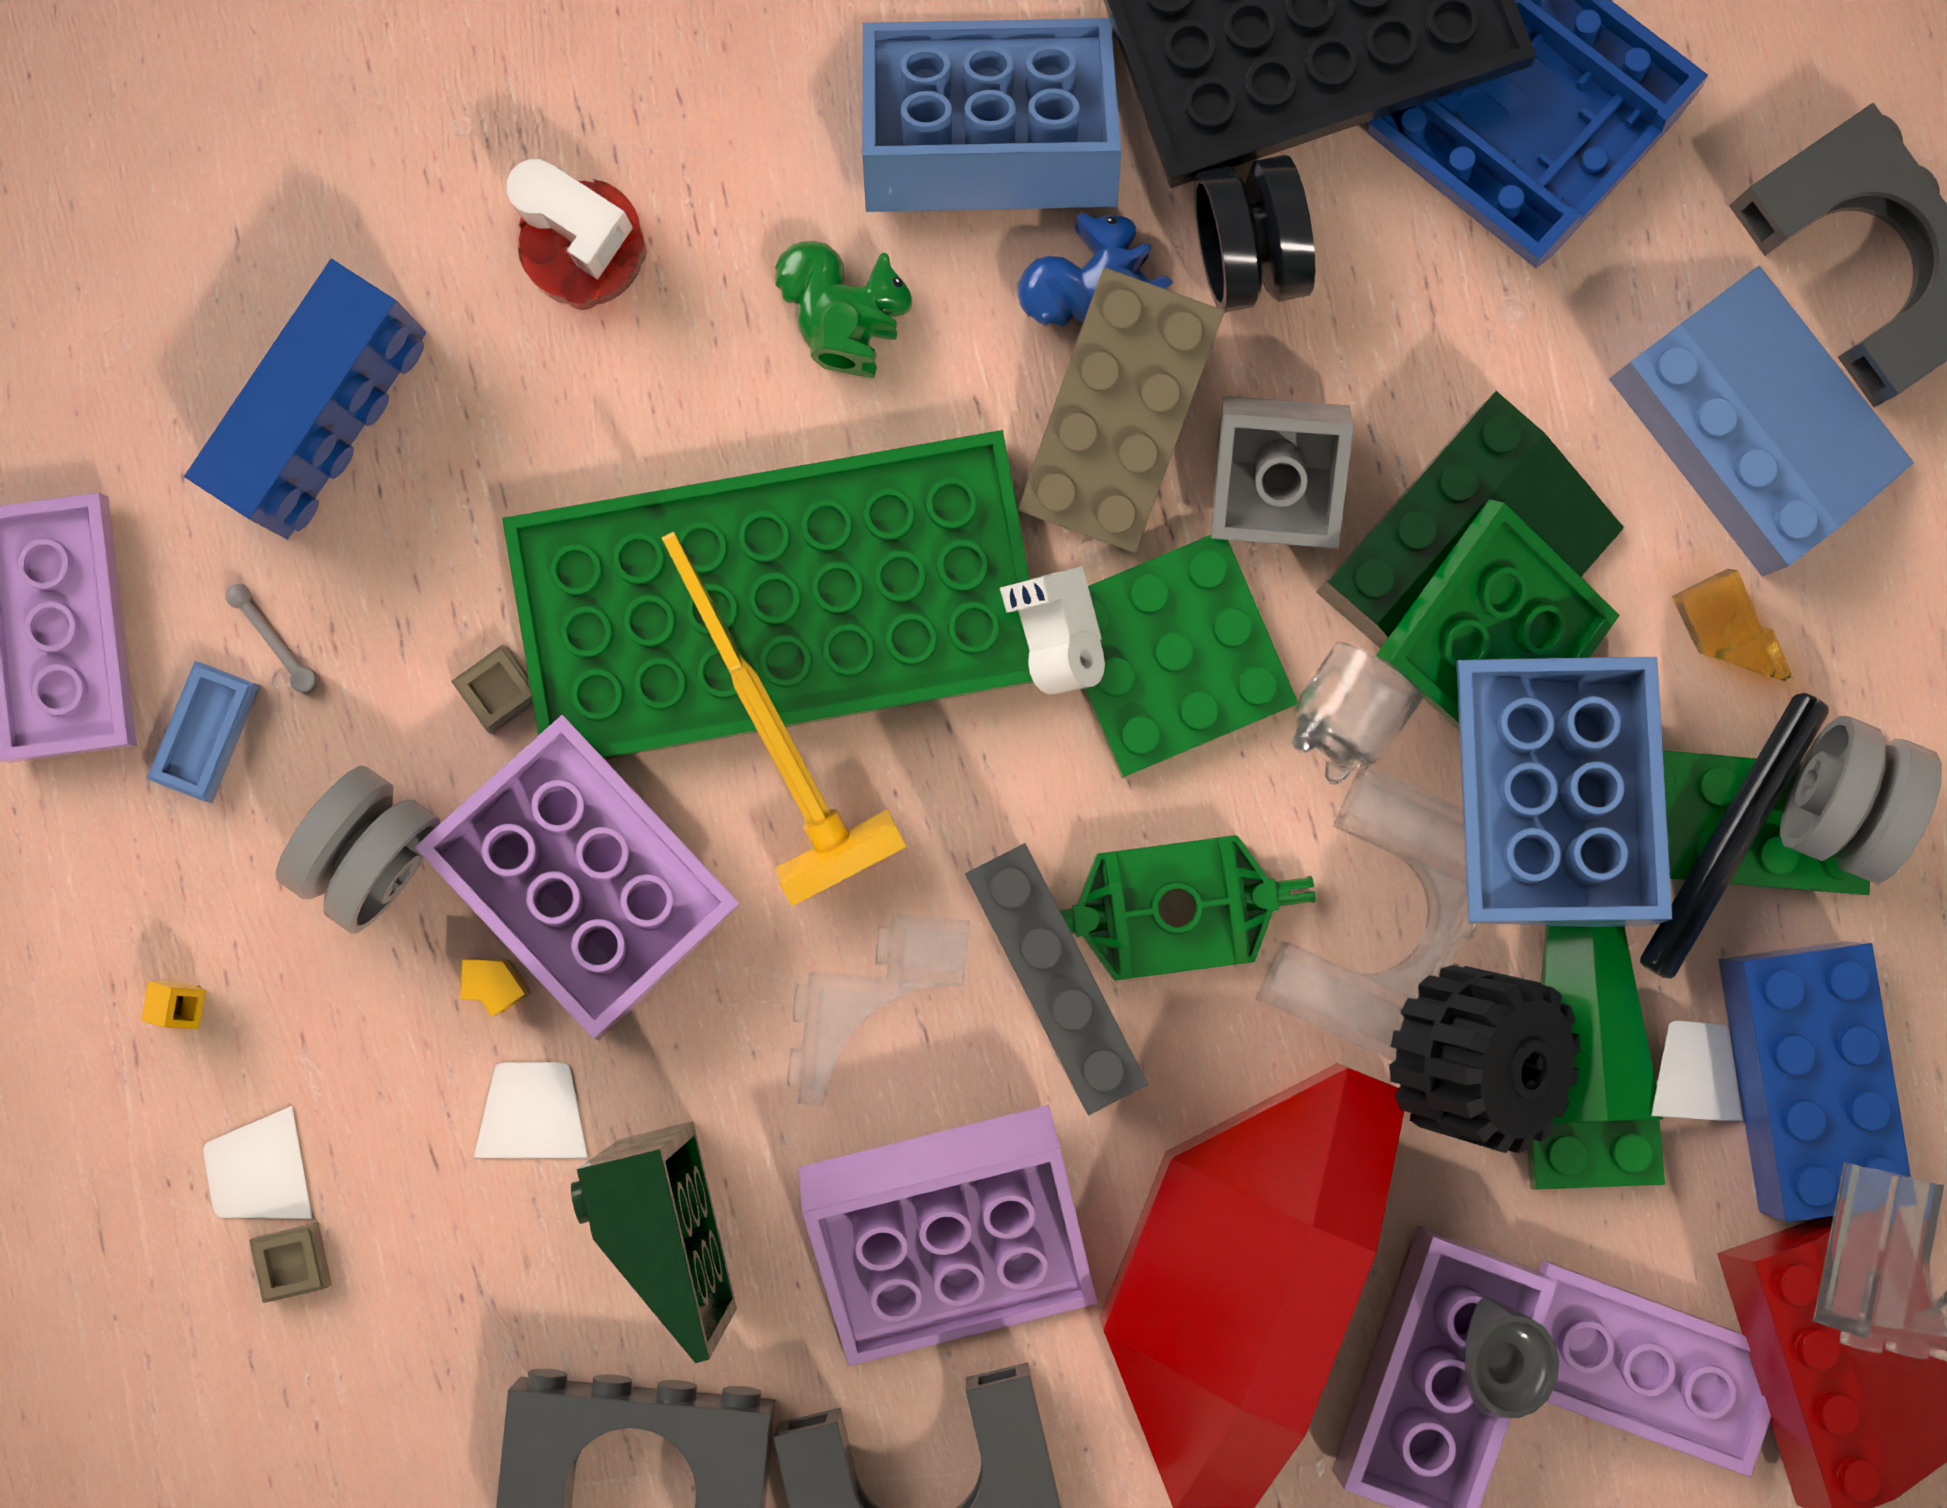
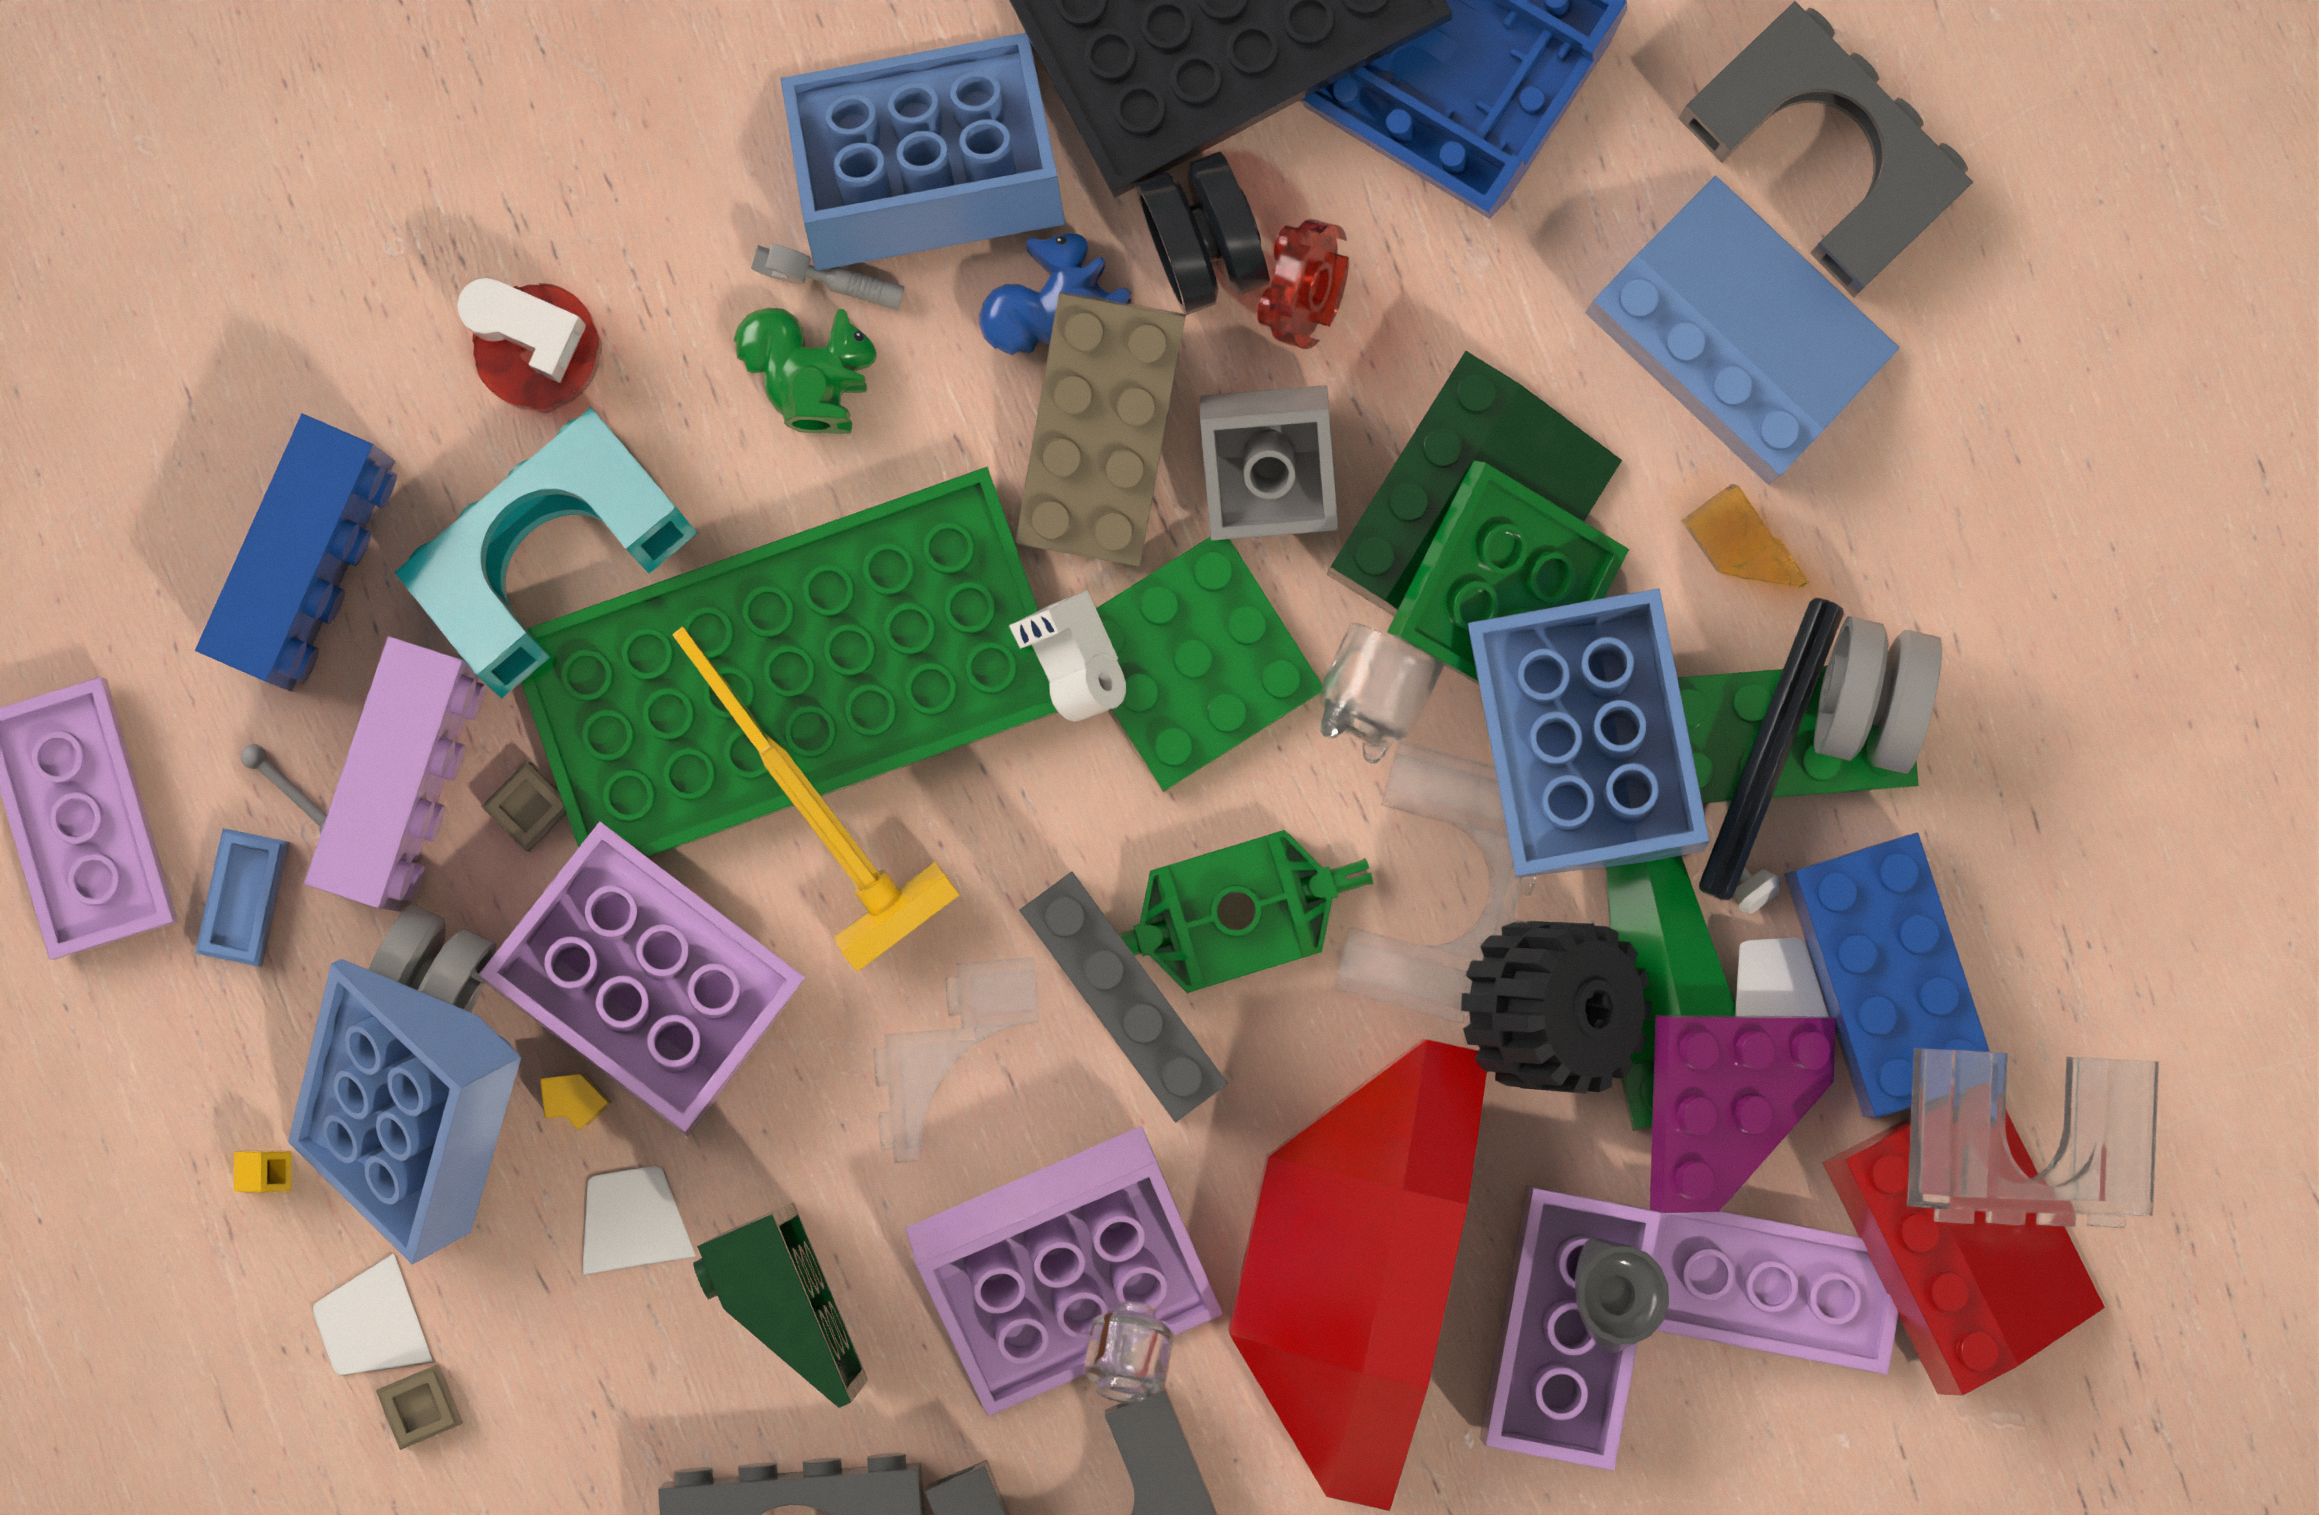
camera: 10 degrees left, 0 degrees up
none -> medium blue slope [288,959,521,1265]
none -> lavender brick [304,636,486,912]
none -> arch [395,407,698,699]
none -> light grey piece [751,243,905,310]
none -> clear head [1084,1302,1174,1404]
none -> clear red plate [1257,218,1349,349]
none -> magenta plate [1650,1015,1836,1213]
none -> white rock [1735,867,1780,913]

